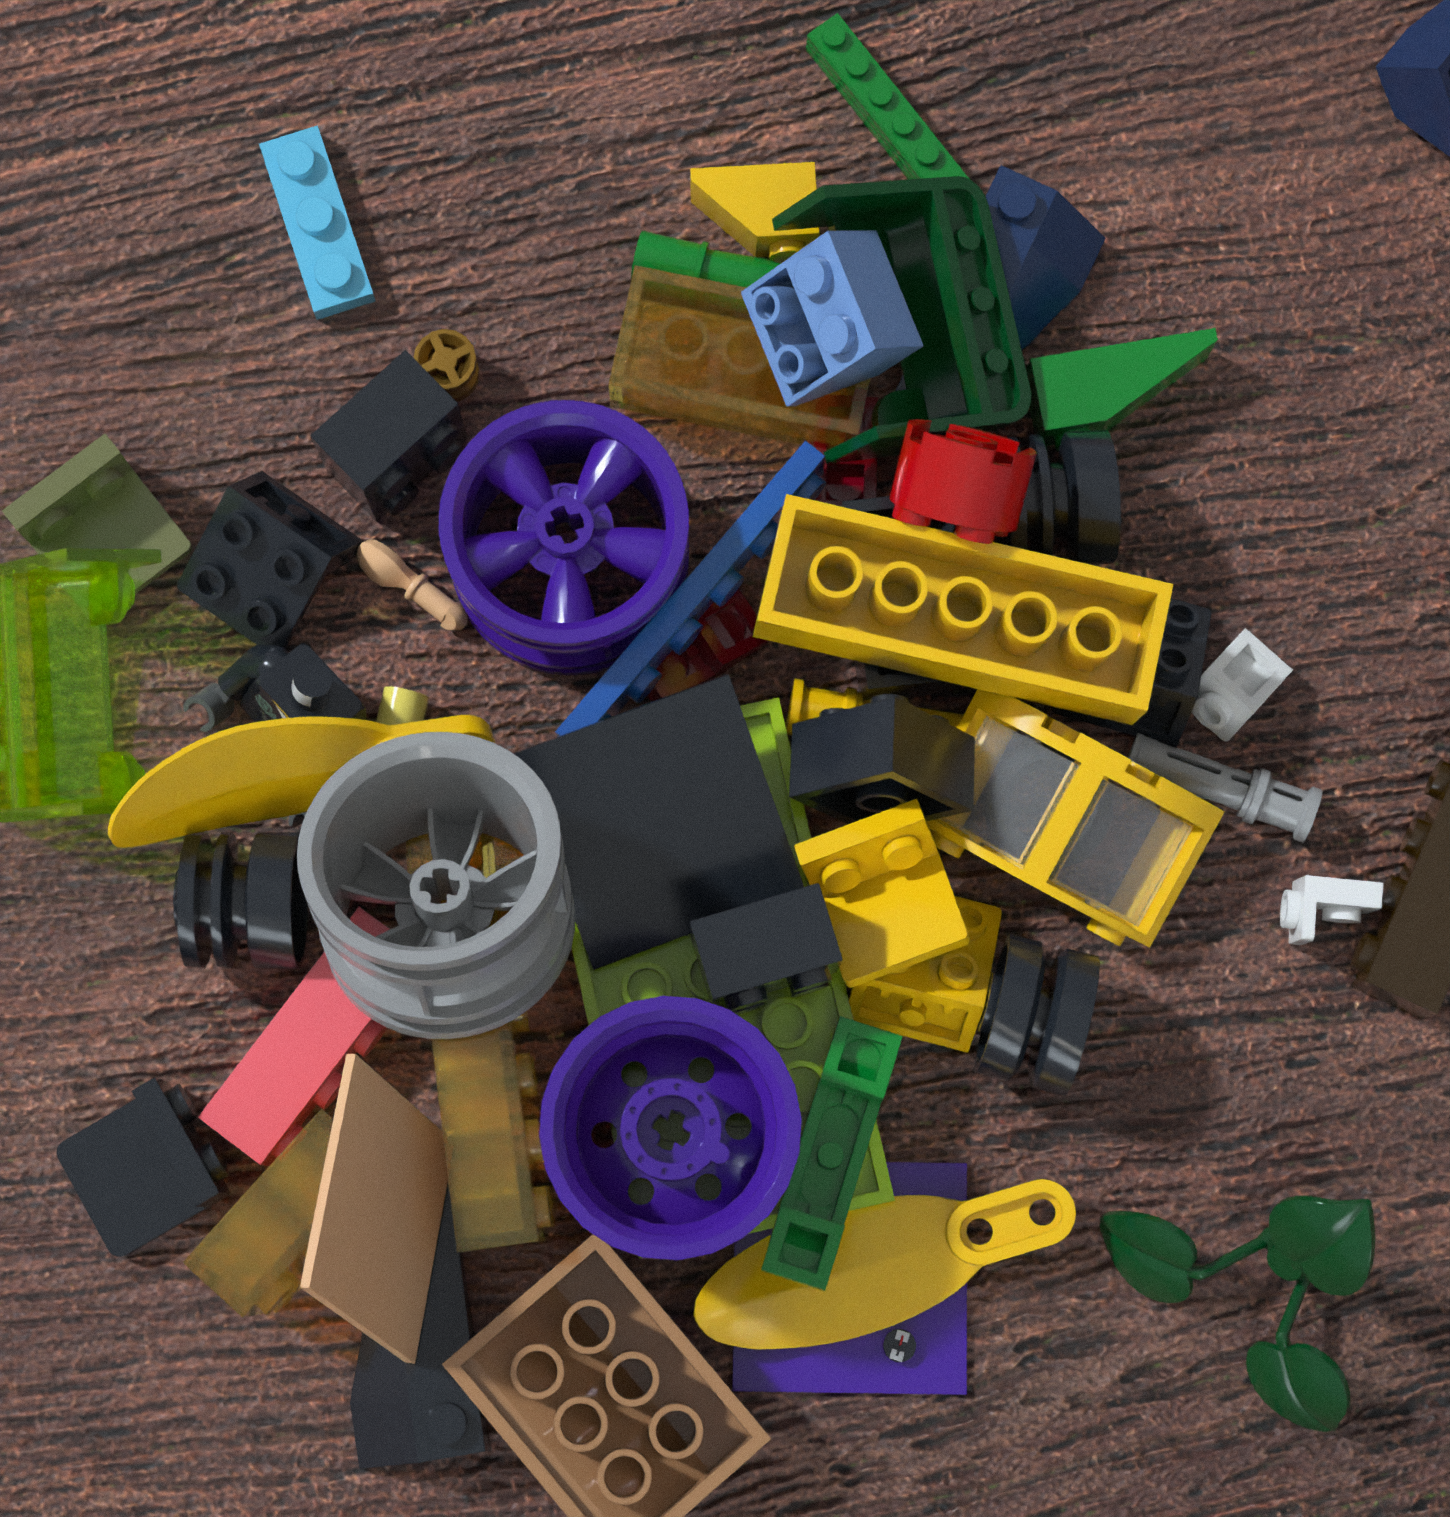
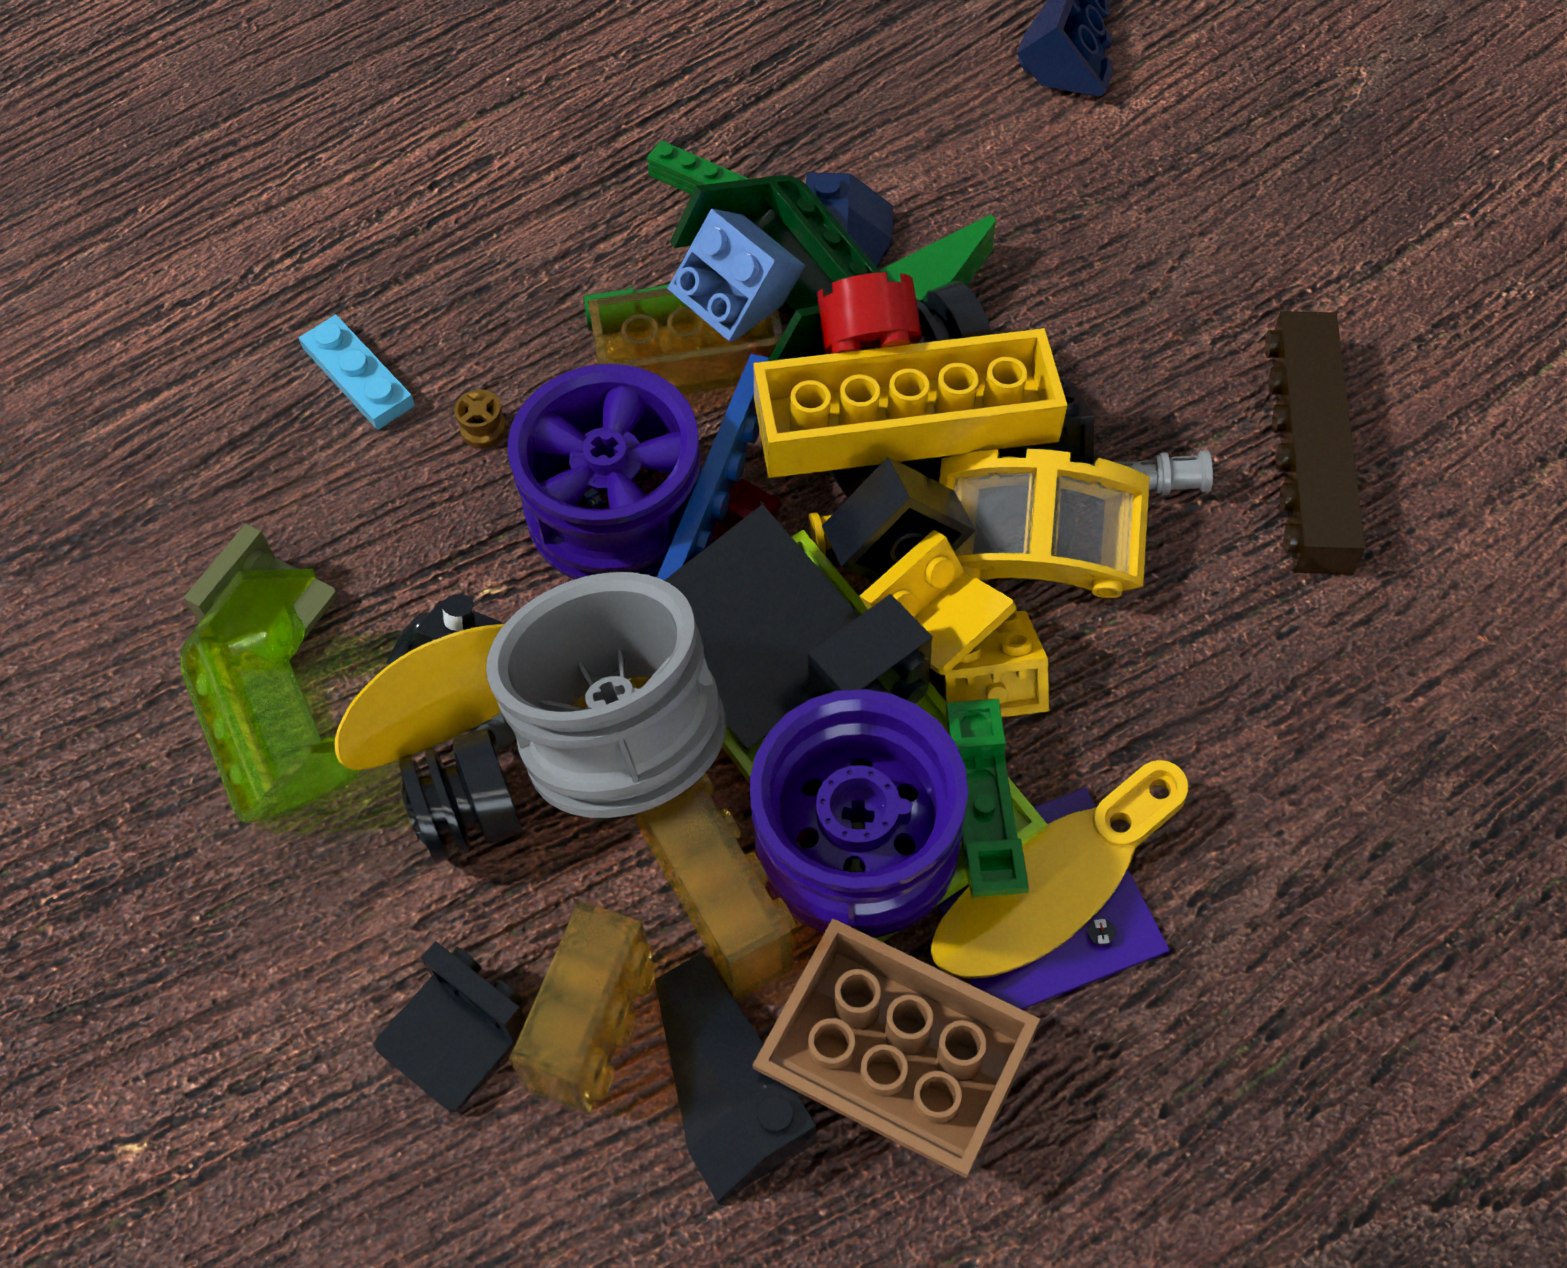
camera: 15 degrees left, 20 degrees down
black bracket [177,471,363,649] -> none
coral brick [198,907,390,1167] -> none
light nougat piece [300,1054,455,1364] -> none
black brick [310,350,468,522] -> none
light nougat piece [357,539,468,631] -> none
yellow slope [690,162,820,263] -> none
black wheel [975,934,1100,1096] -> none
dark green plant [1099,1196,1375,1432] -> none
white bracket [1191,628,1293,741] -> none
white bracket [1280,875,1383,945] -> none

